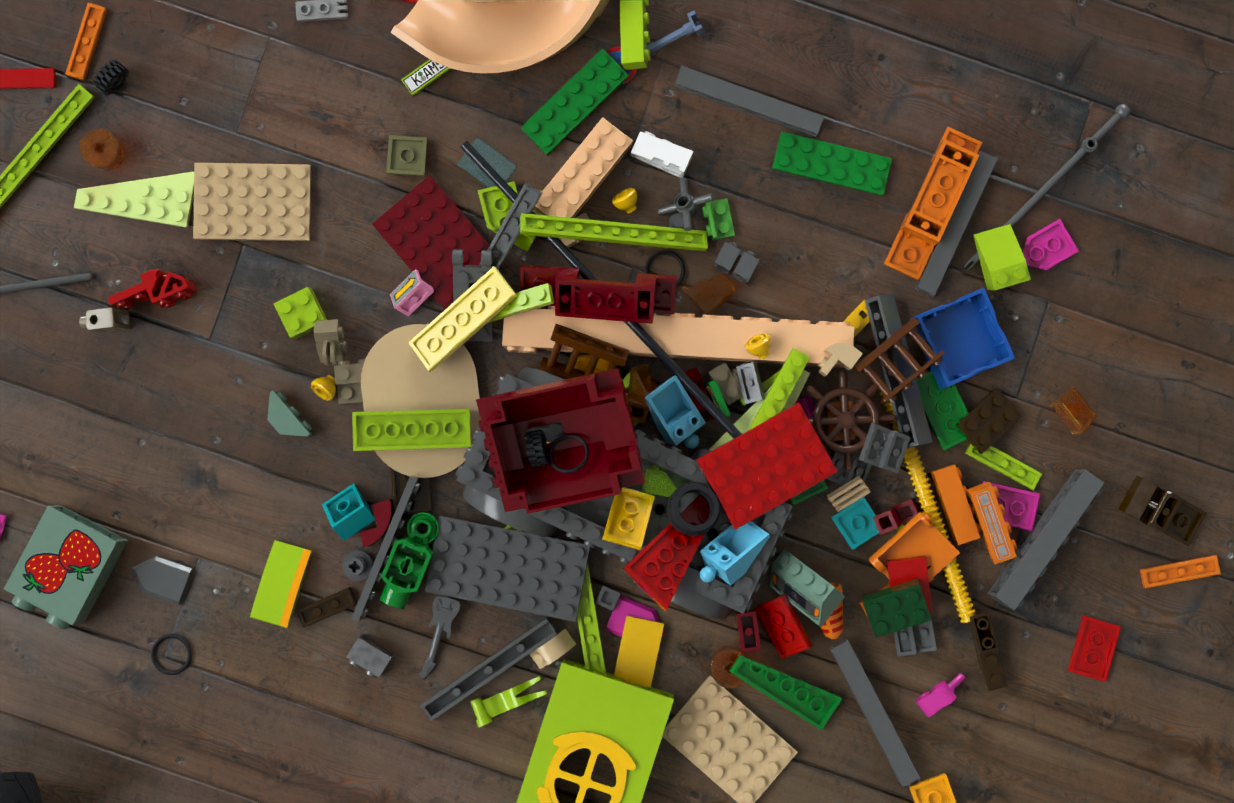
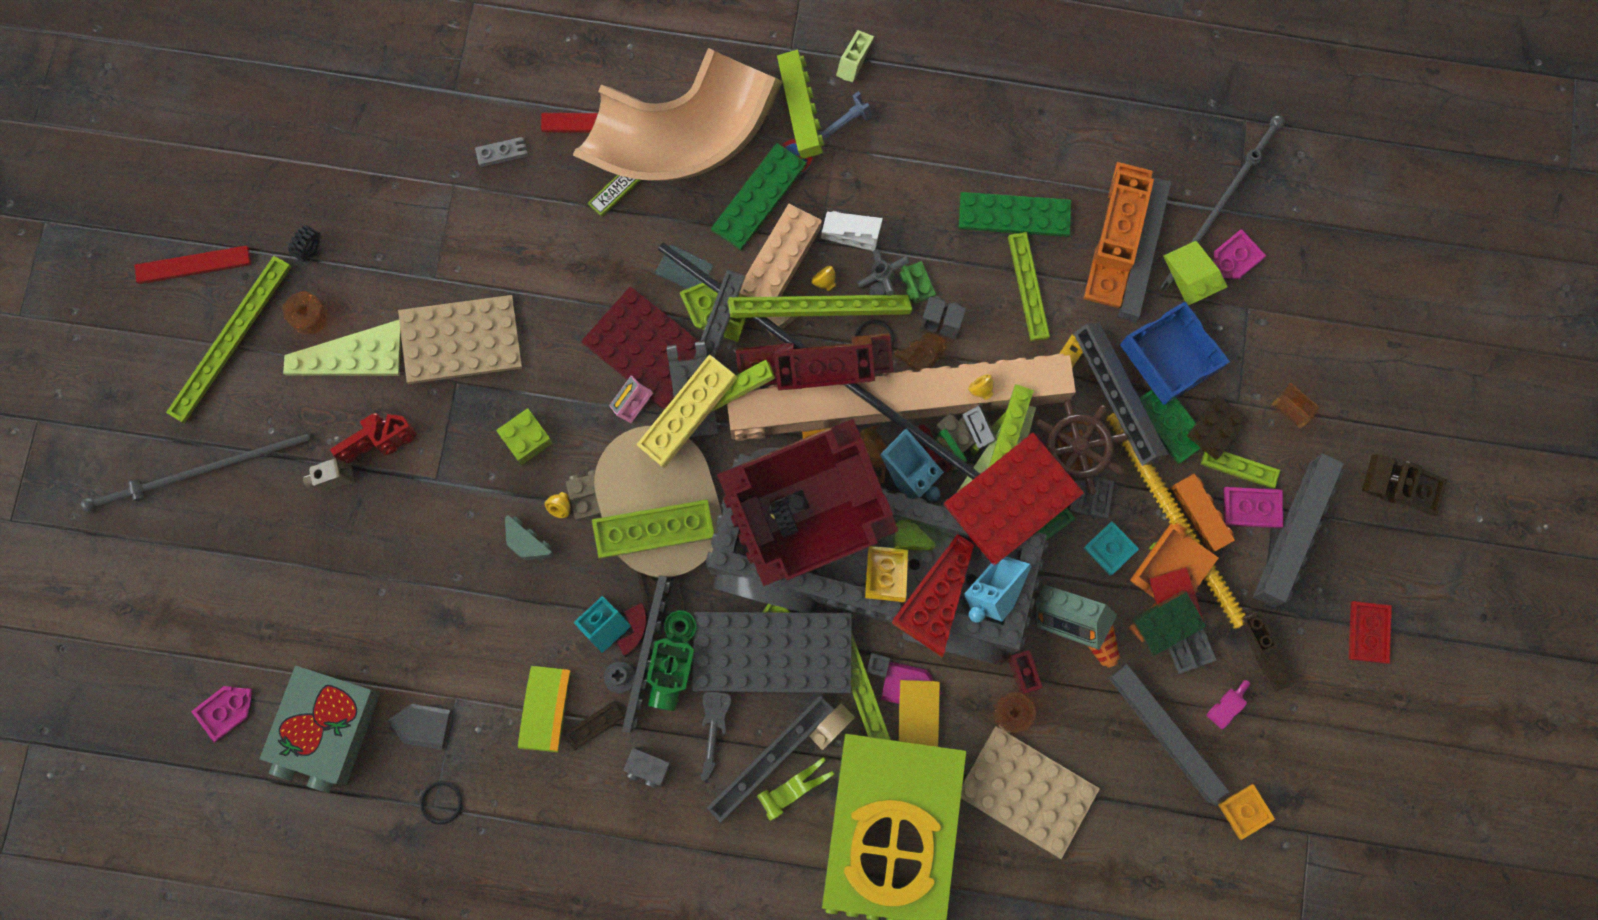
camera: 15 degrees left, 10 degrees down
orange tile [65,2,108,81] -> none
dark tan brick [314,319,347,365] -> none
olive plate [386,135,428,177] -> none
reddish brown fence [539,324,629,380] -> none
black tyre [548,434,589,473] -> none
black tyre [667,482,721,536] -> none
dark grey tile [675,65,825,138] -> none
green wing [729,655,842,731] -> none
red tile [754,594,813,659] -> none
tan brick [818,342,863,376] -> none
tan tile [827,475,871,512] -> none
reddish brown fence [853,317,945,404] -> none
dark grey slope [859,423,910,474] -> none
dark red brick [872,497,921,535] -> none
orange brick [967,482,1018,565] -> none
orange tile [1140,555,1221,589] -> none
none -> lime tile [1008,232,1050,342]

